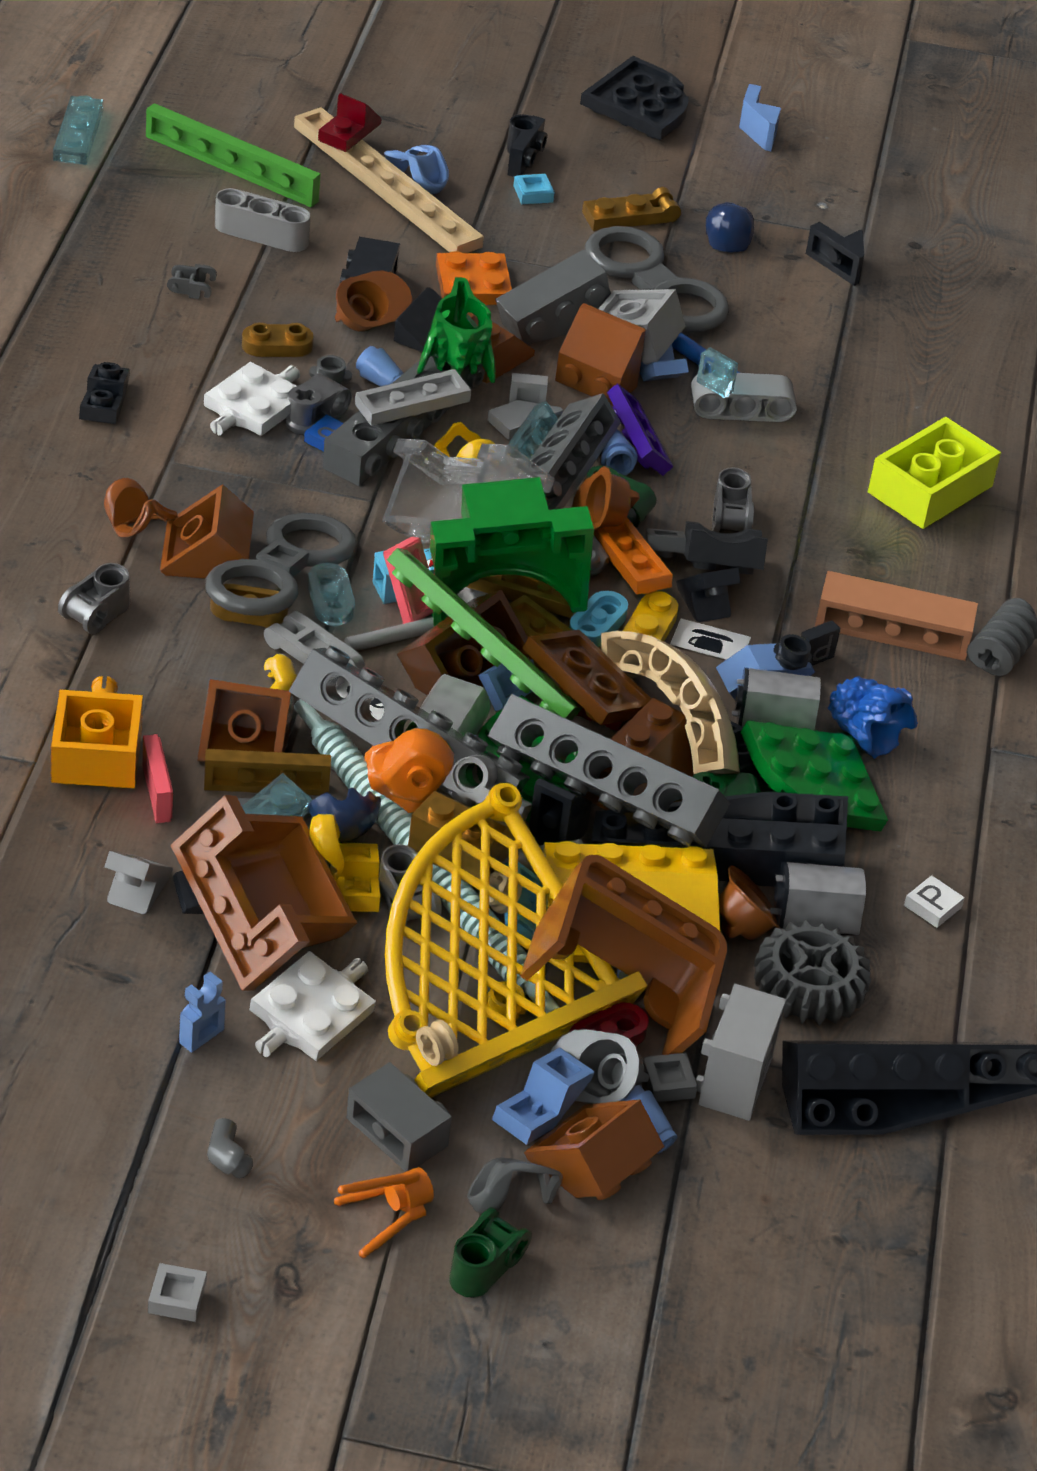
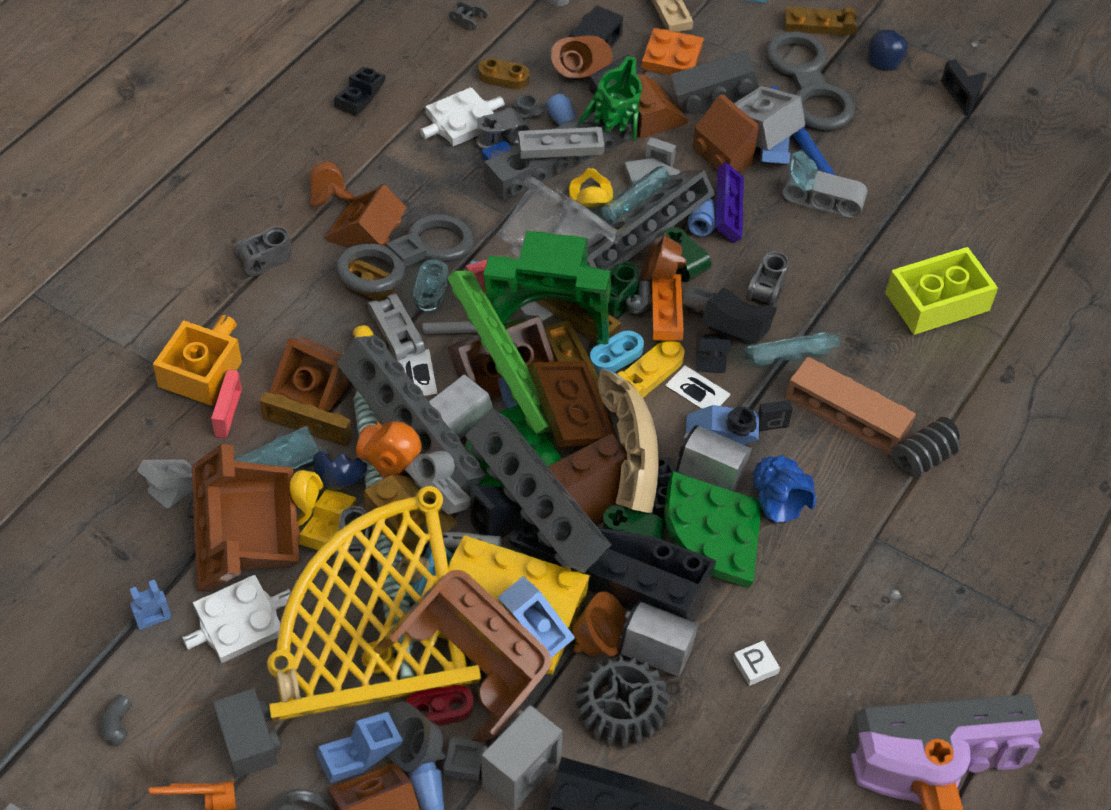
camera: 25 degrees right, 10 degrees up
none -> light blue slope [497,576,575,658]
none -> clear light blue plate [744,332,840,365]

